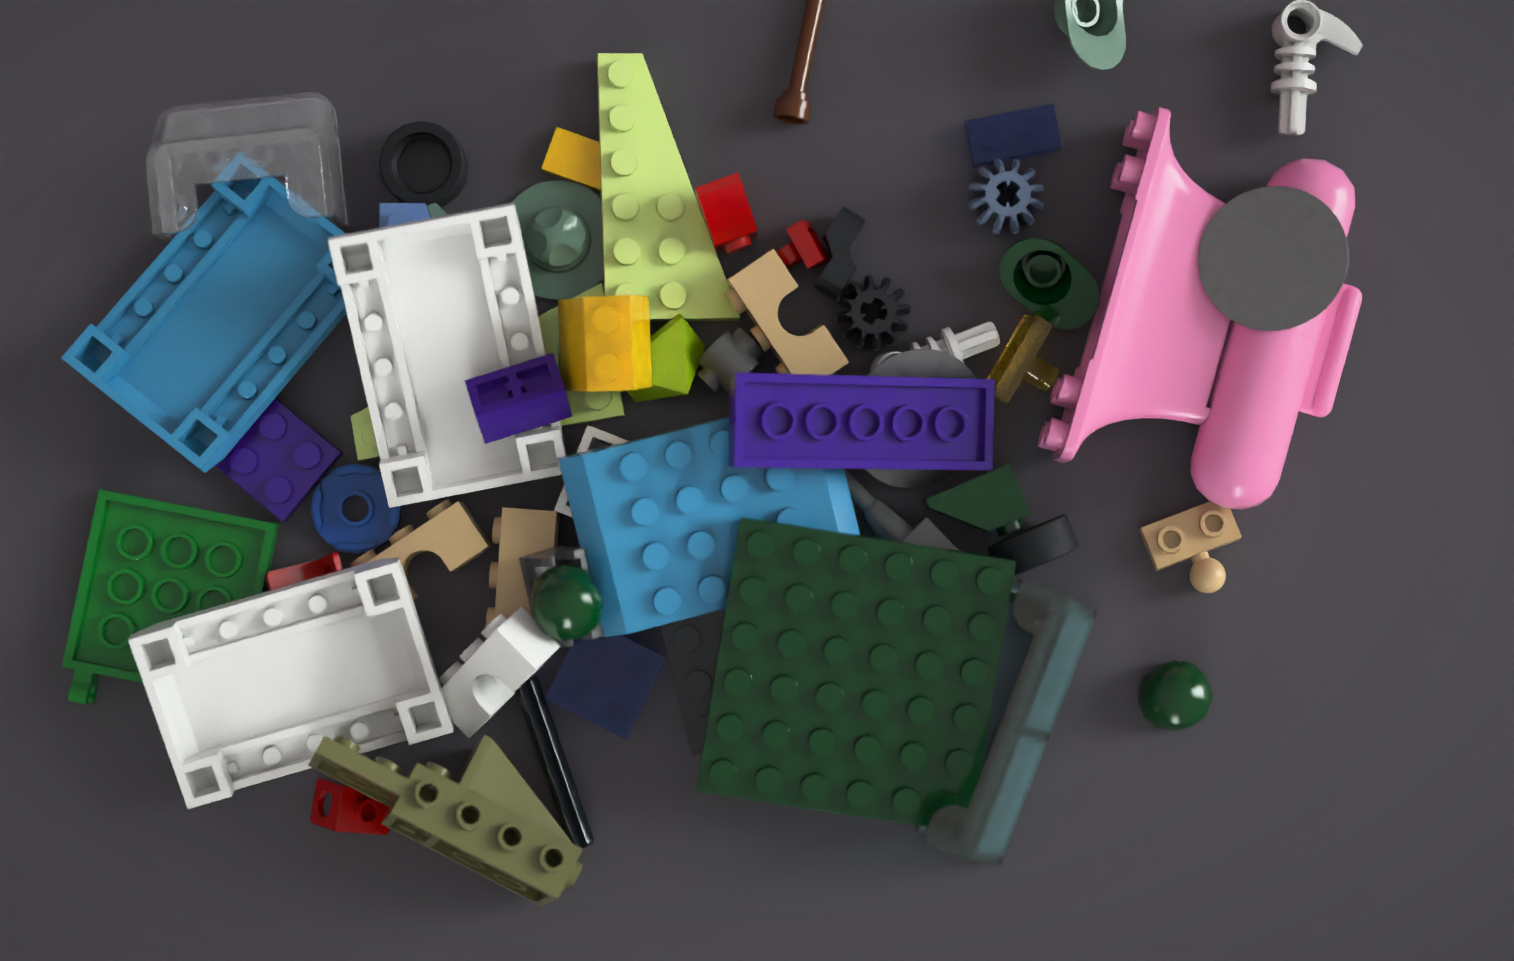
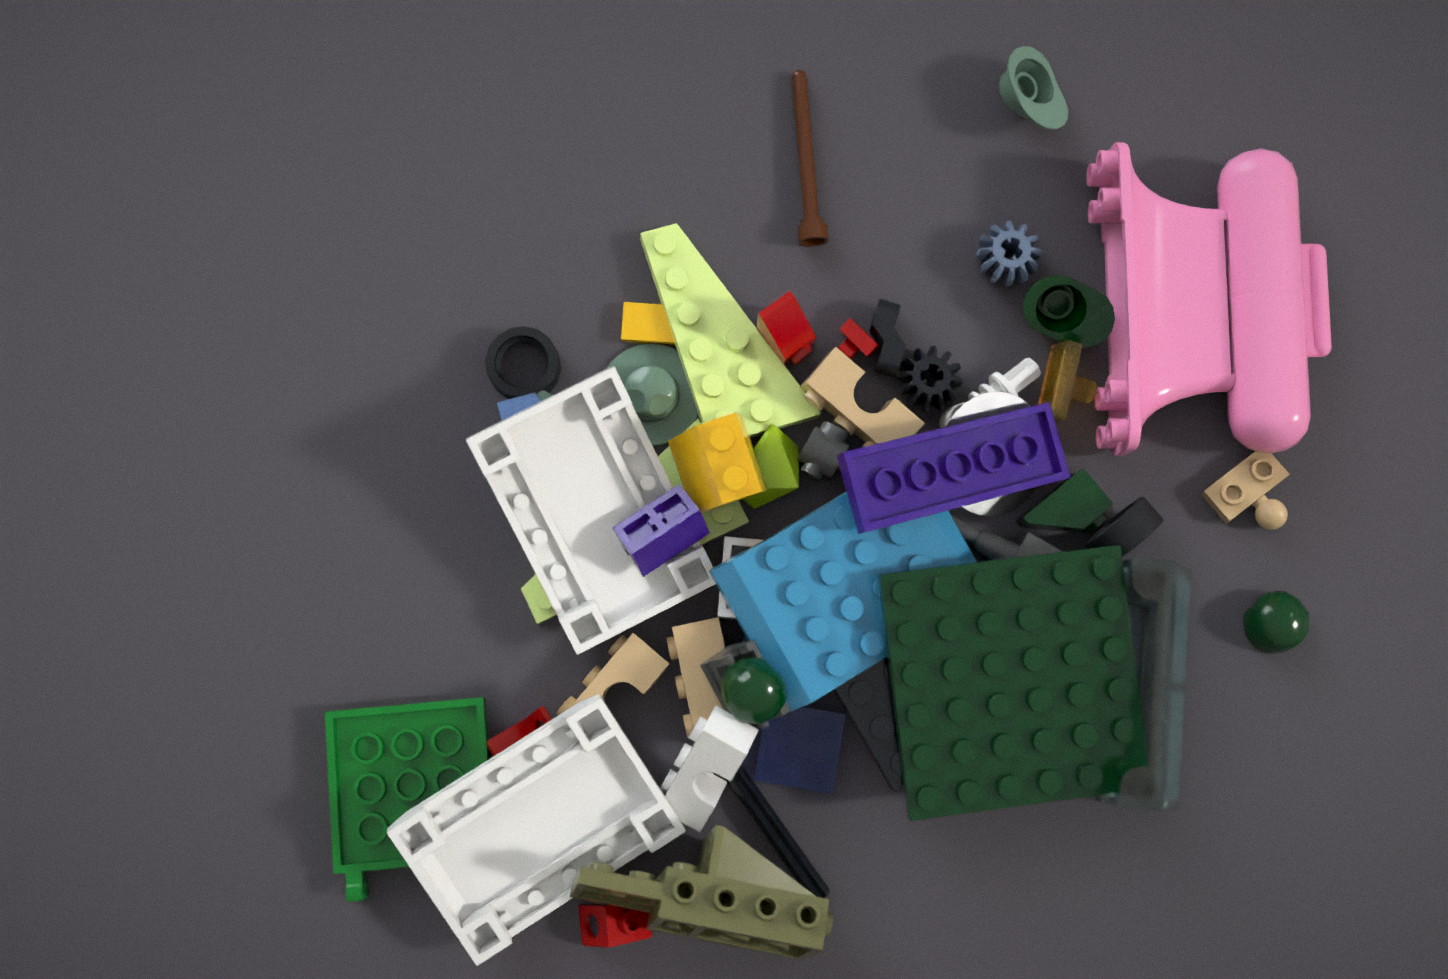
camera: 20 degrees left, 5 degrees down
dark azure slope [61,152,347,473] -> none
clear windscreen [146,92,348,243] -> none
dark purple plate [215,398,343,522] -> none
blue tile [310,464,403,554] -> none
clear blue plate [965,104,1062,167] -> none
flat silver sticker [1198,186,1349,331] -> none
white piece [1271,0,1363,136] -> none

